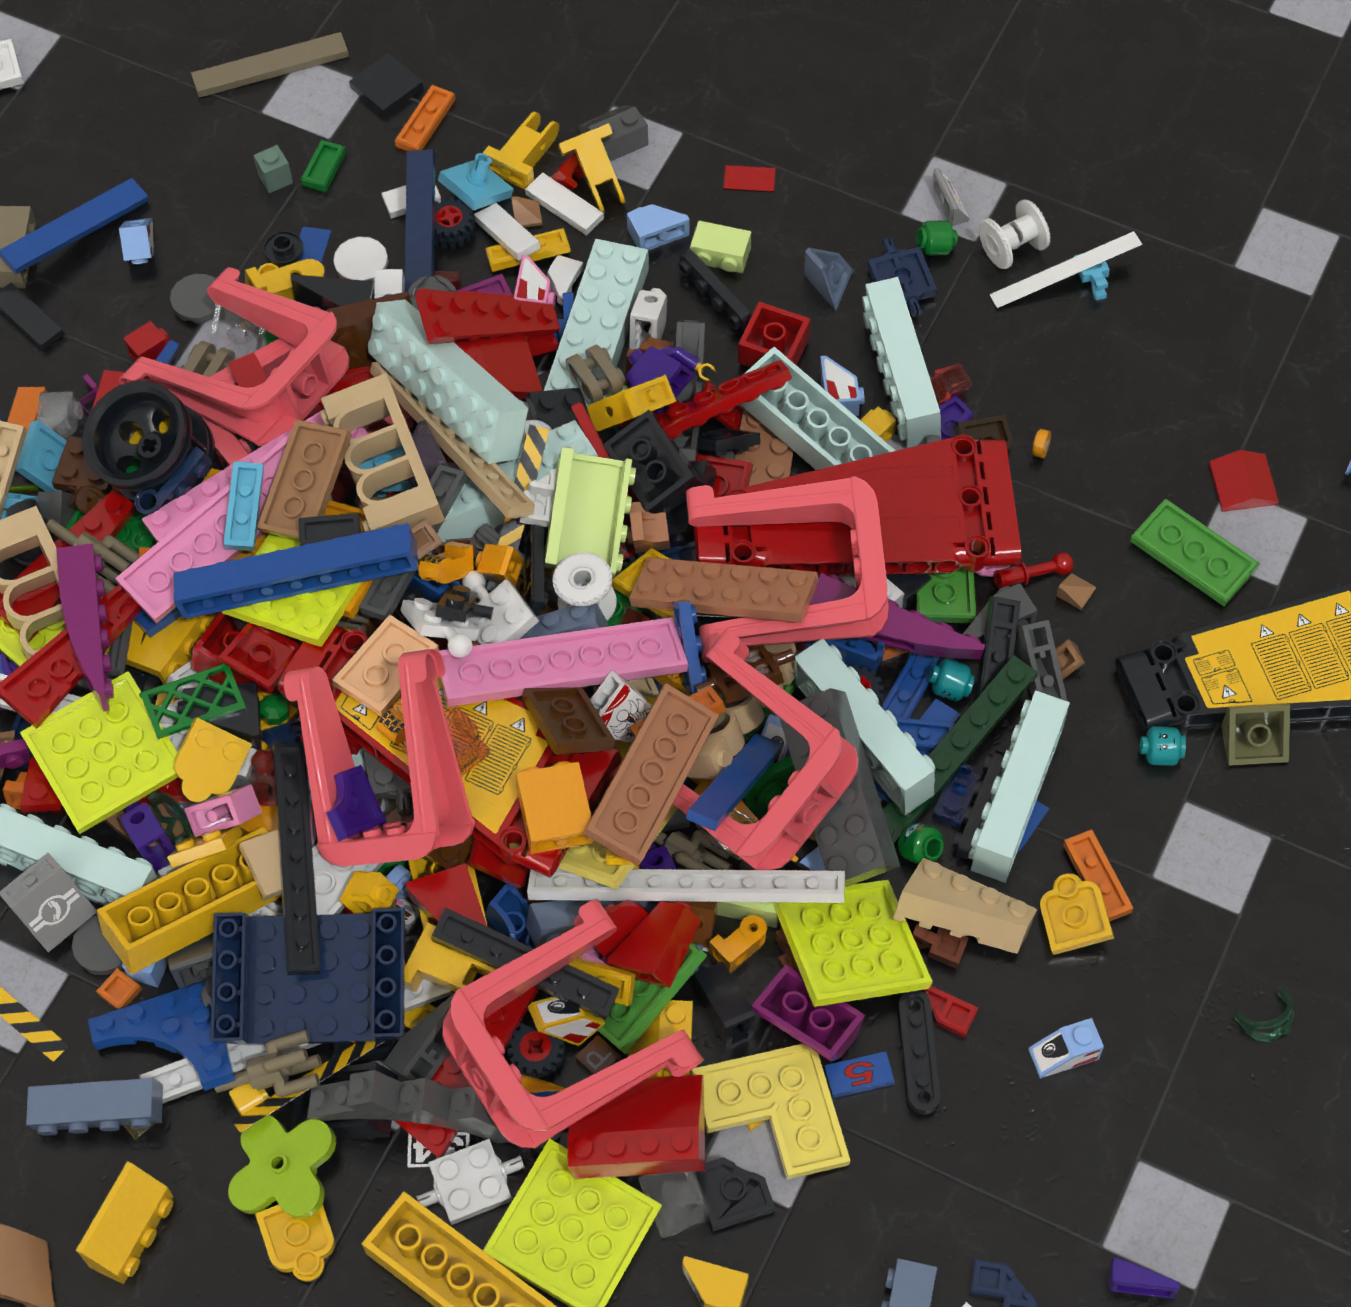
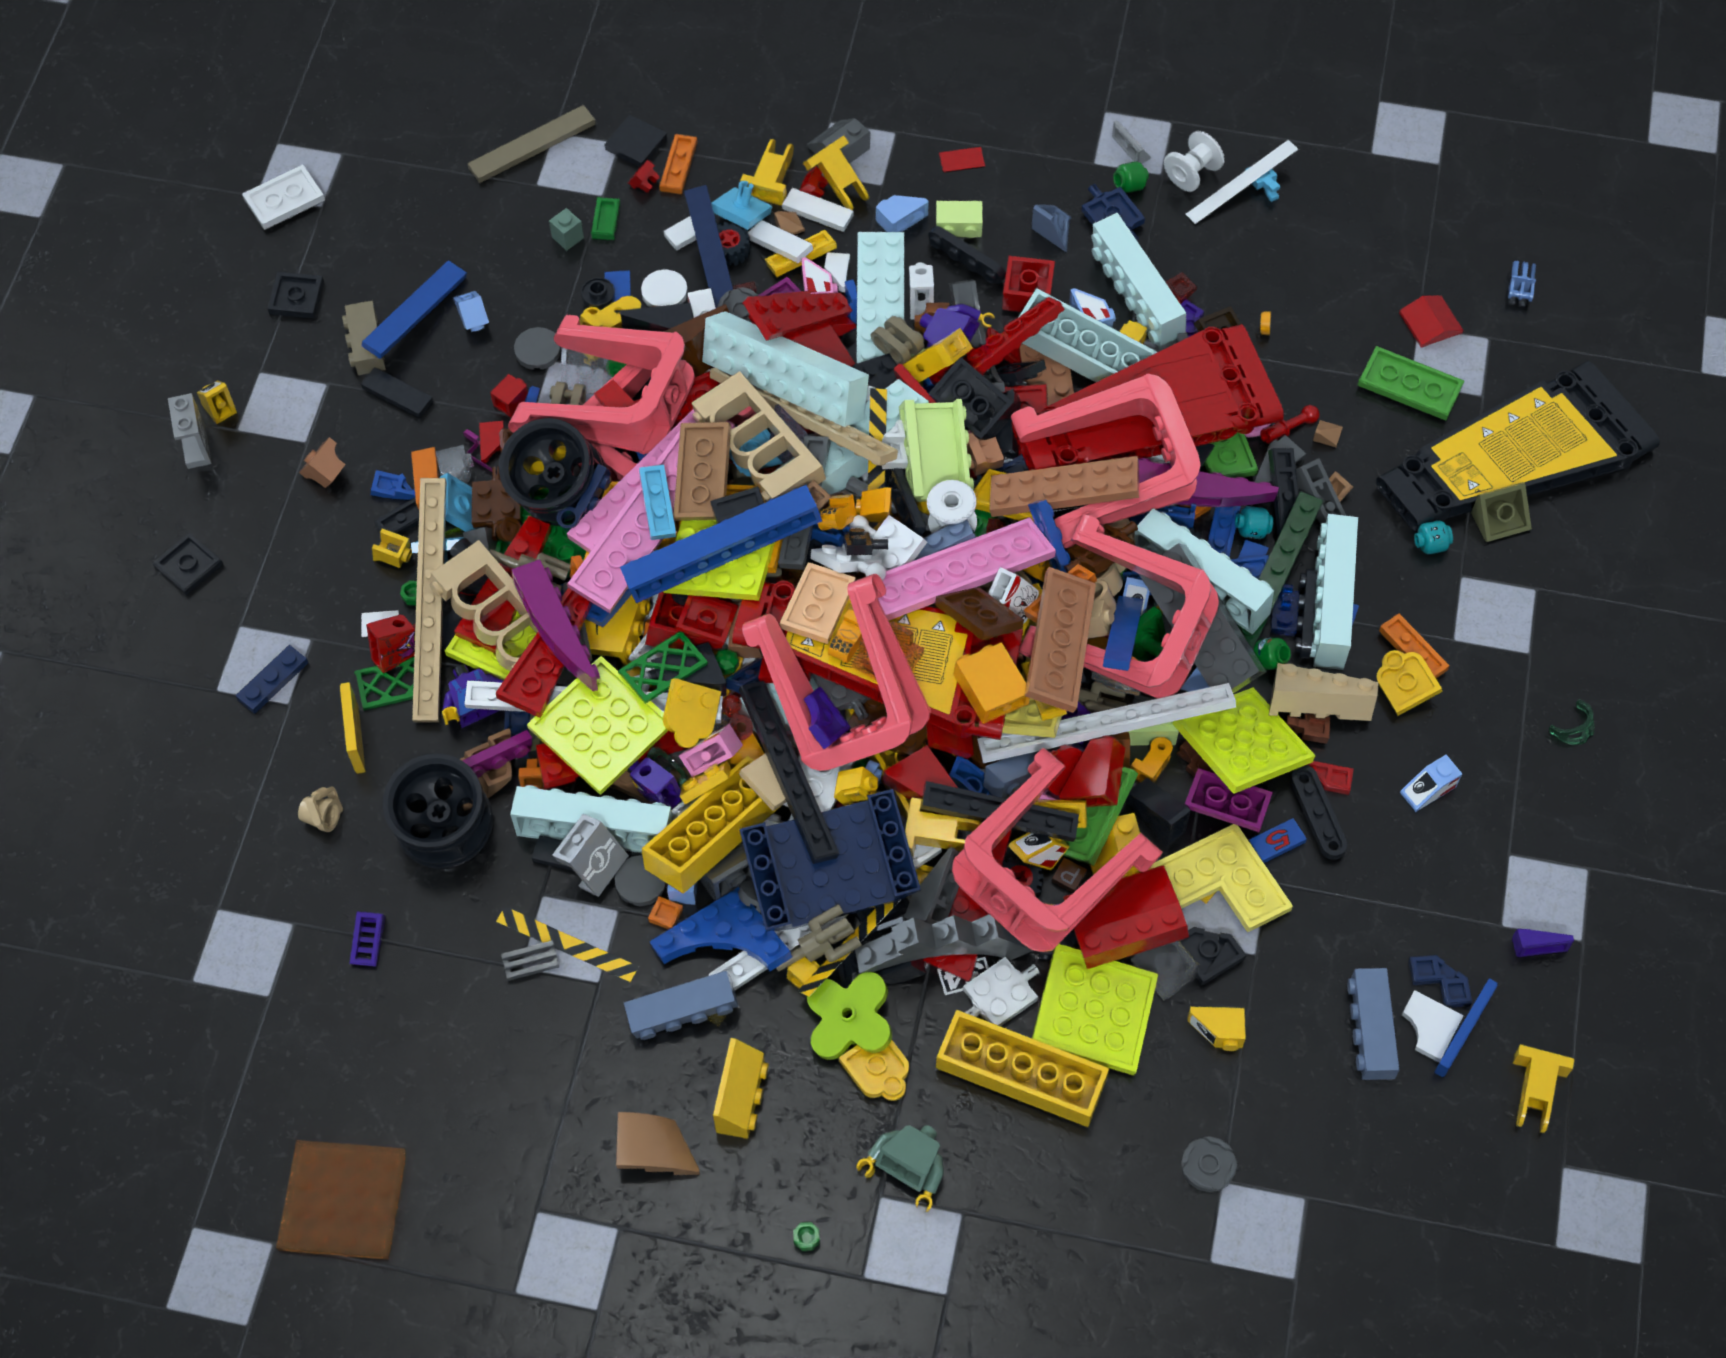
camera: 15 degrees left, 0 degrees up
none -> red tile [628,160,659,192]

